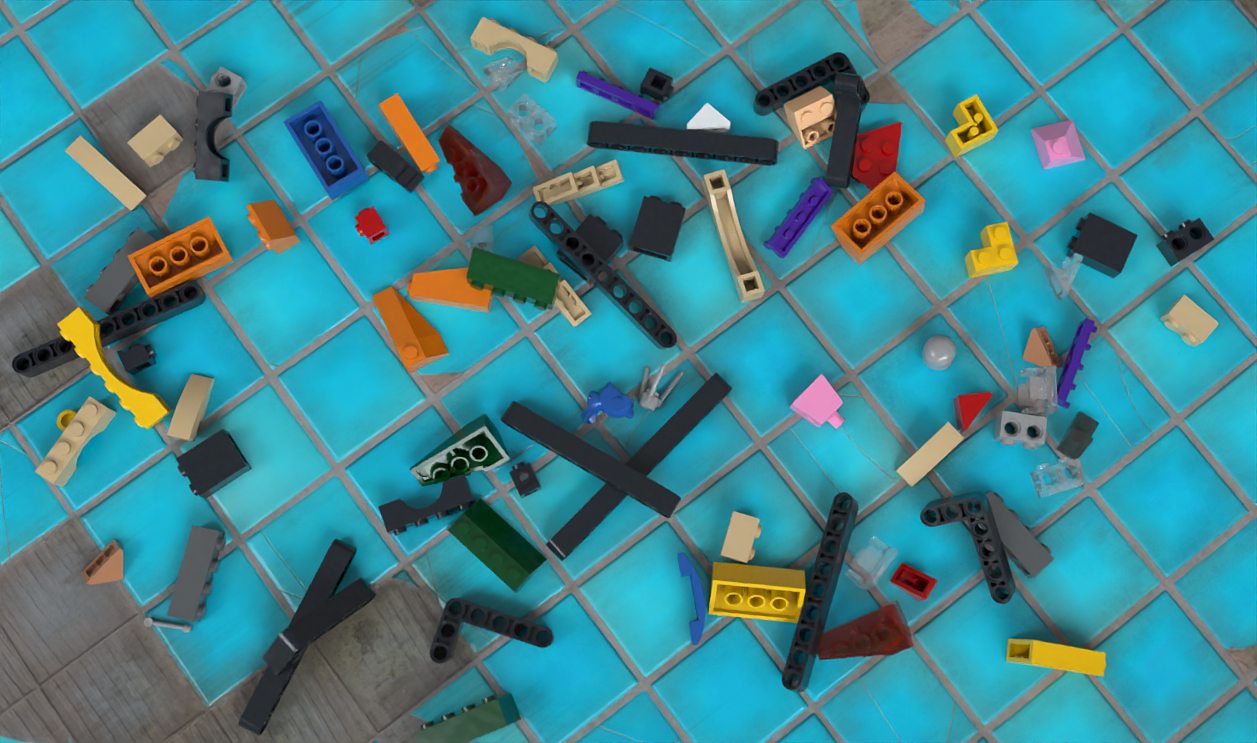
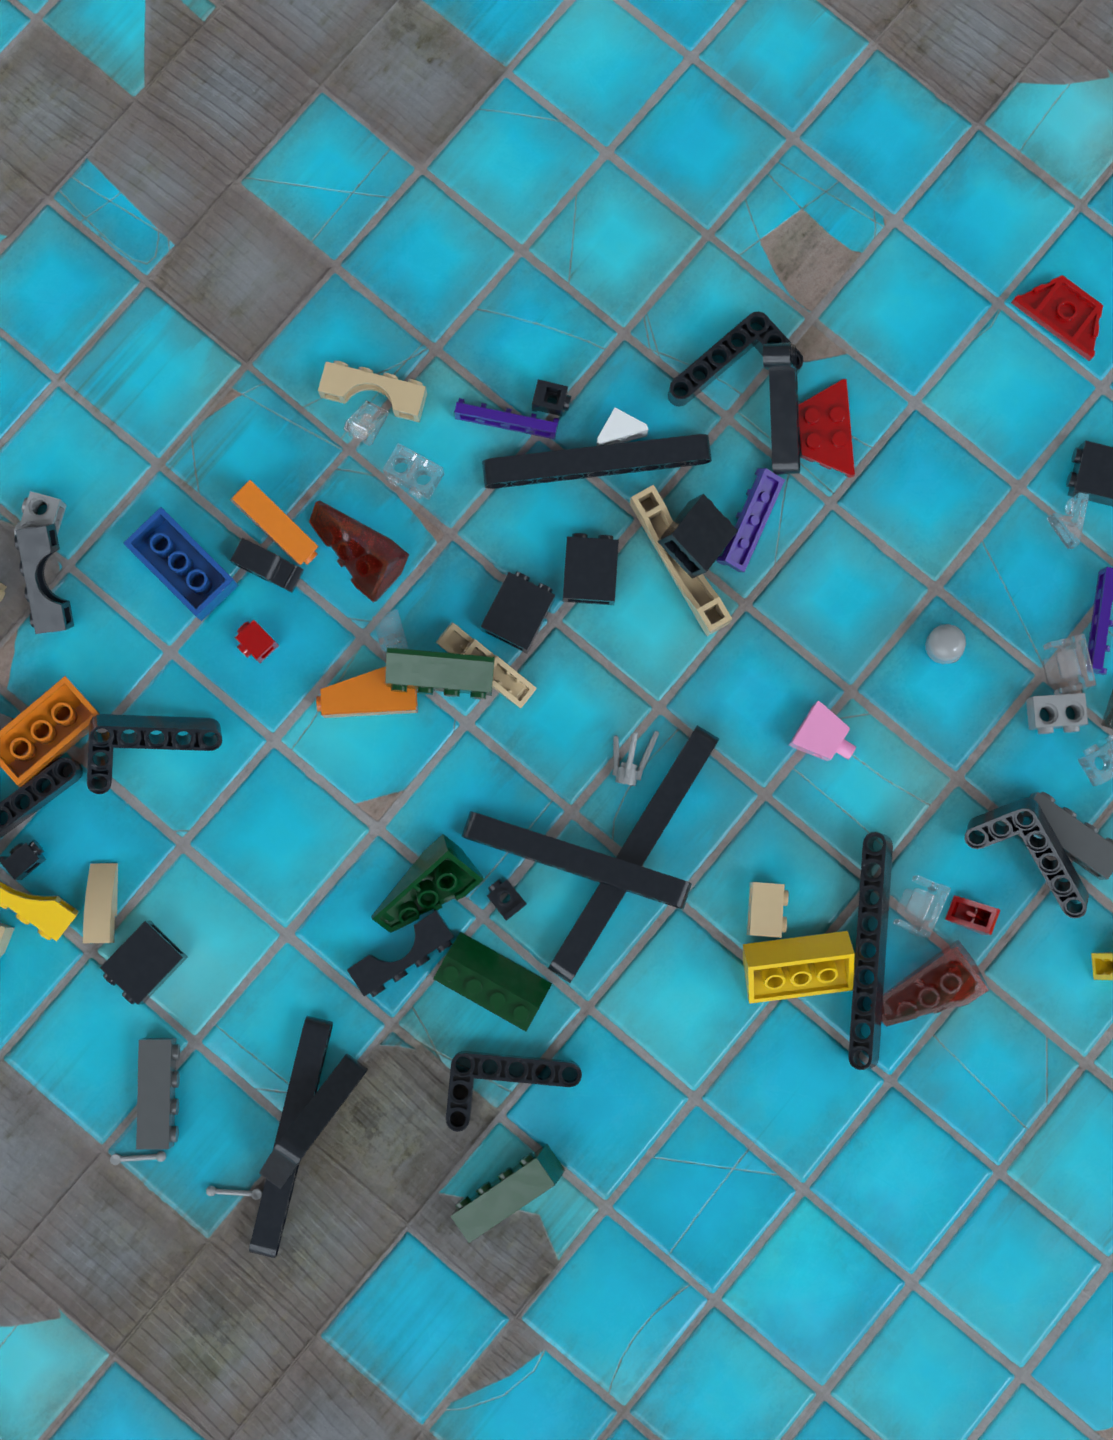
camera: 15 degrees left, 5 degrees up
nougat slope [81,539,123,585] -> none
orange slope [246,199,300,254] -> none
orange wedge [372,286,449,373] -> none
black beam [529,201,677,350] -> none
tan slope [533,159,625,206] -> none
blue animal [581,381,634,424] -> none
blue slope [677,553,705,645] -> none
light nougat slope [783,86,837,149] -> none
orange slope [831,171,926,265] -> none
tan slope [896,422,964,487] -> none
yellow brick [945,94,999,158] -> none
red slope [953,392,993,432] -> none
yellow brick [964,222,1018,278] -> none
nougat slope [1022,326,1063,370] -> none
bright pink slope [1031,119,1085,170] -> none
none -> black beam [87,714,222,794]
none -> light grey hinge [206,1186,262,1200]
none -> black brick [657,494,738,579]
none -> red wing [1011,275,1103,361]

